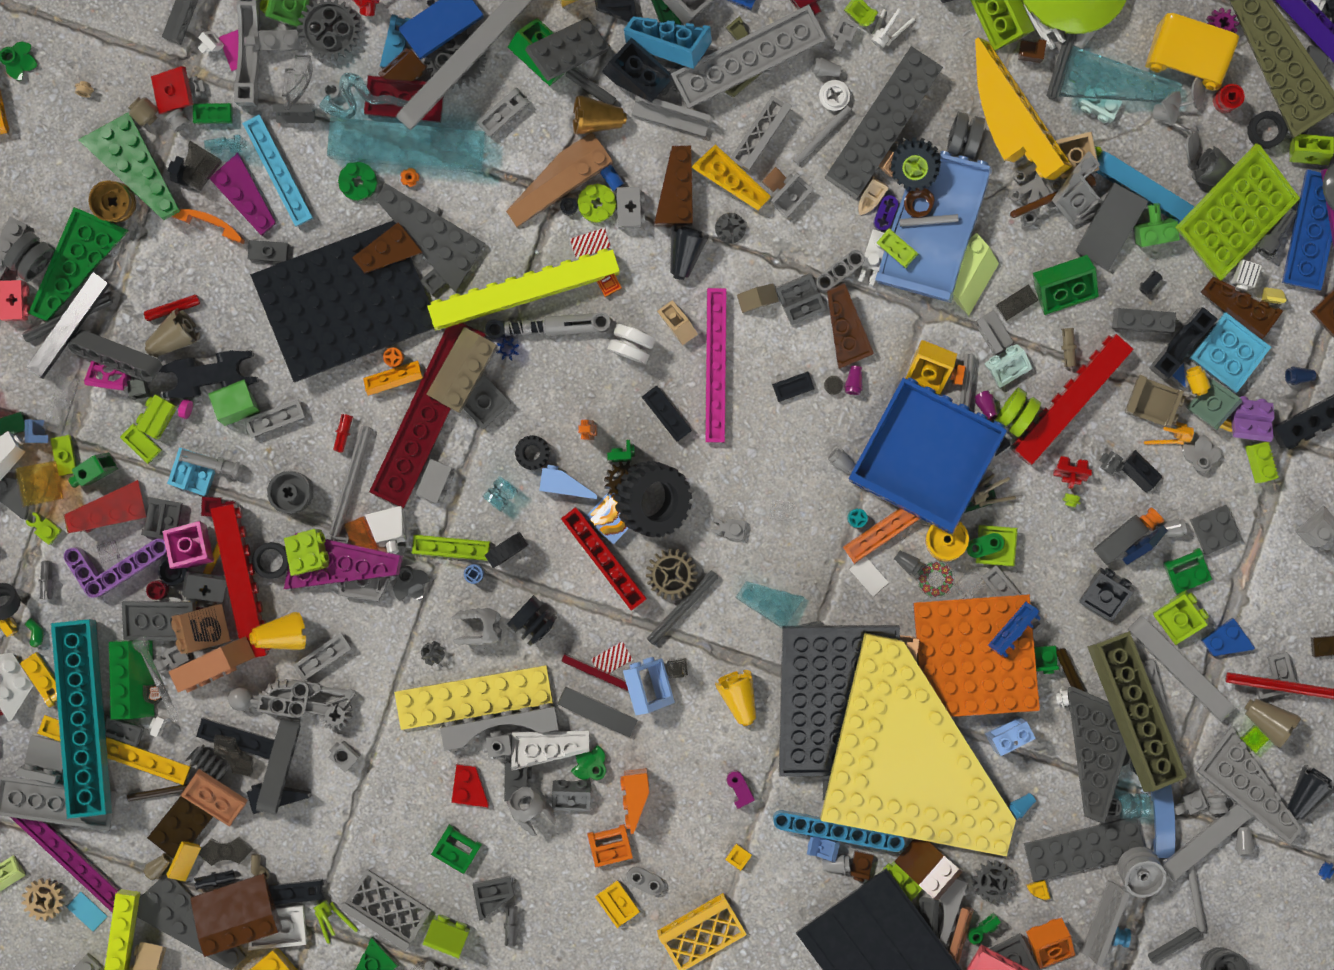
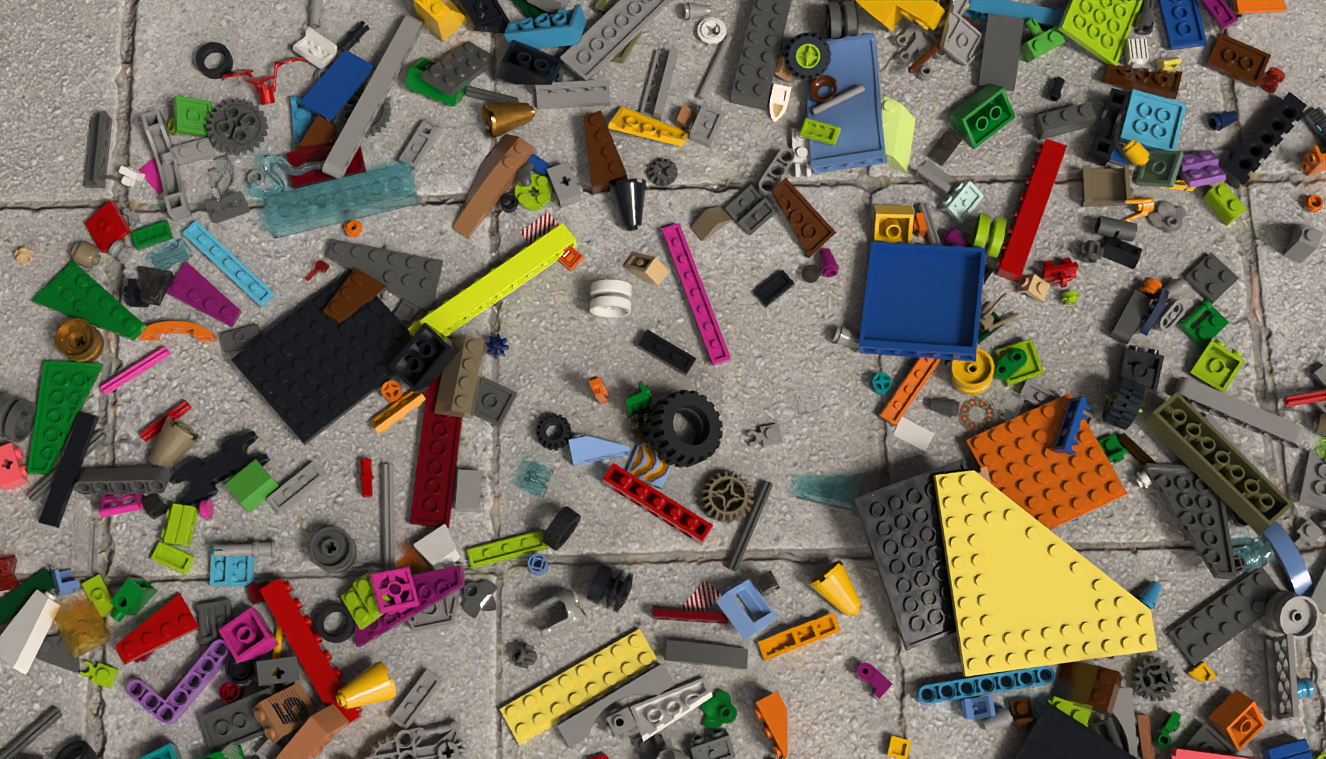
camera: 20 degrees left, 15 degrees down
flat silver axle [38,561,54,599] -> none
green plate [338,162,378,201] -> none
piece [485,312,611,340] -> none
dark purple beam [873,195,898,232] -> none
light blue window [985,716,1036,756] -> none
dark tan pin [1061,328,1077,367] -> none
blue wing [1201,618,1255,656] -> none
none -> dark pink axle [100,346,170,395]
none -> clear red hand [305,260,329,282]
none -> dark pink piece [369,566,419,615]
none -> black slope [388,322,460,394]
none -> dark grey arm [517,162,534,187]
none -> light orange slope [758,612,842,661]
none -> tan bracket [1016,274,1050,302]
none -> dark grey pin [1094,215,1137,242]
none -> black wheel [1102,377,1145,430]
none -> light grey plate [1155,298,1186,332]

